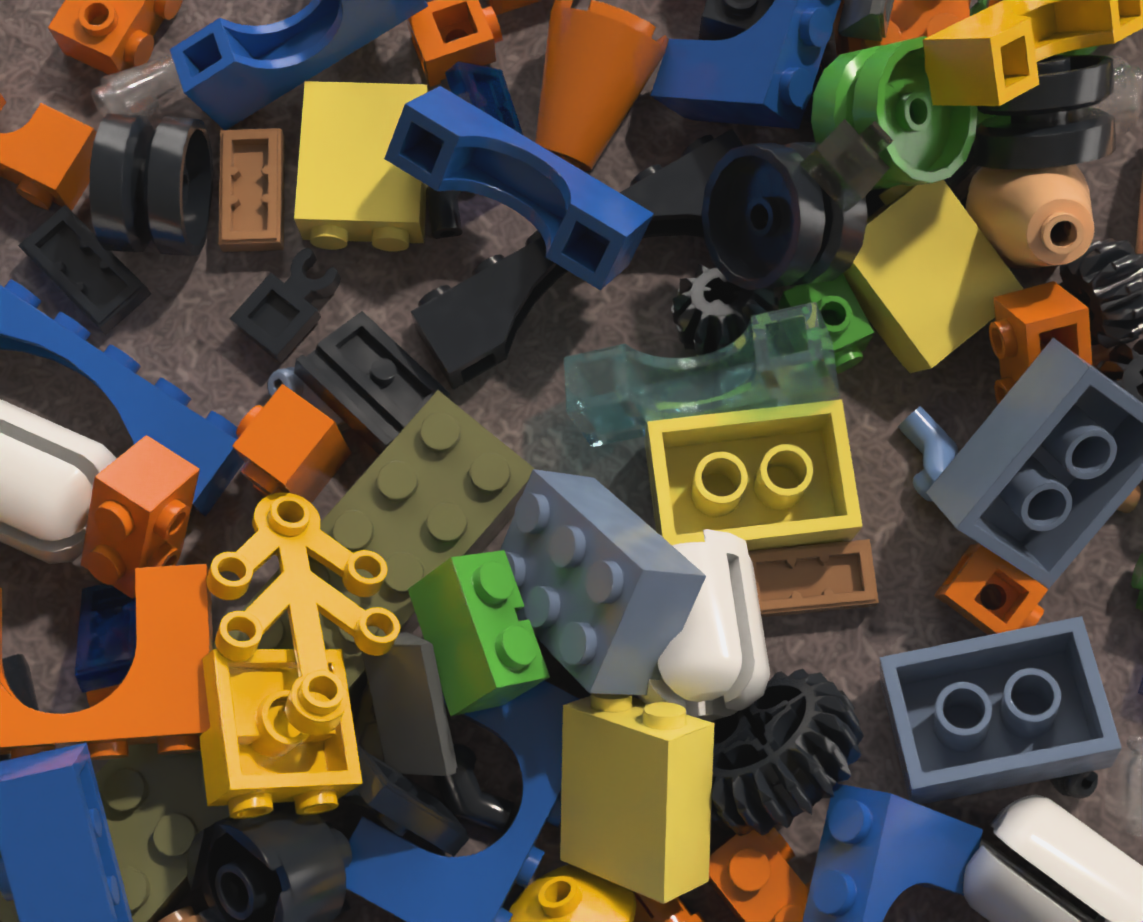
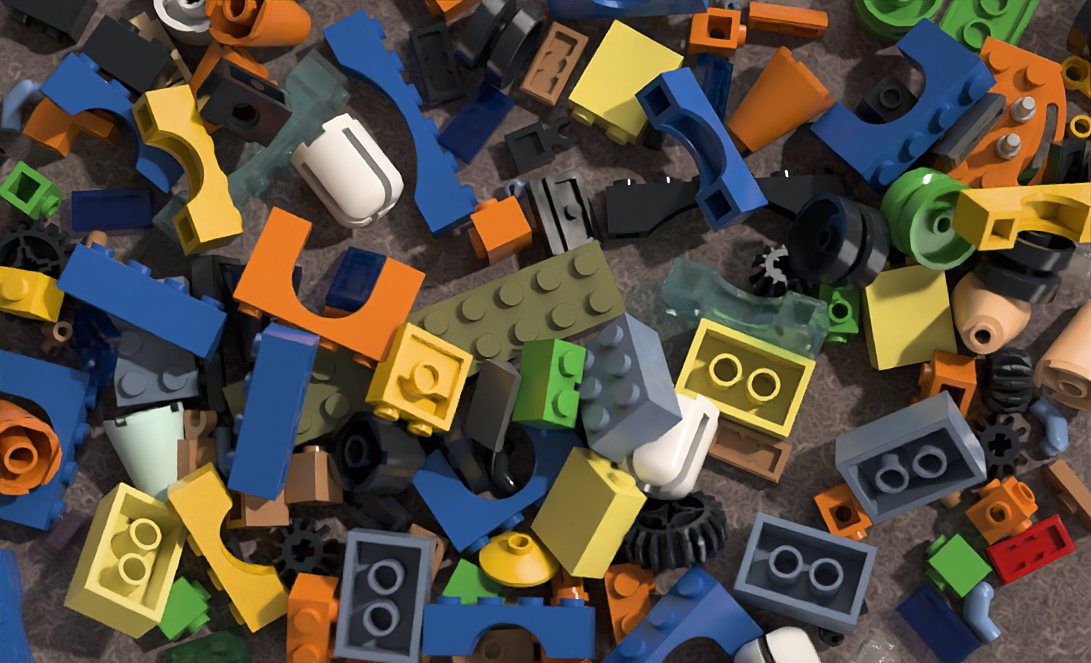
camera: 30 degrees right, 5 degrees up
orange brick [81,435,200,599] -> none
yellow plant [206,492,400,736] -> none
clear smoke tile [800,119,893,213] -> none
medium blue arm [898,406,958,501] -> none
none -> clear blue plate [438,80,516,166]

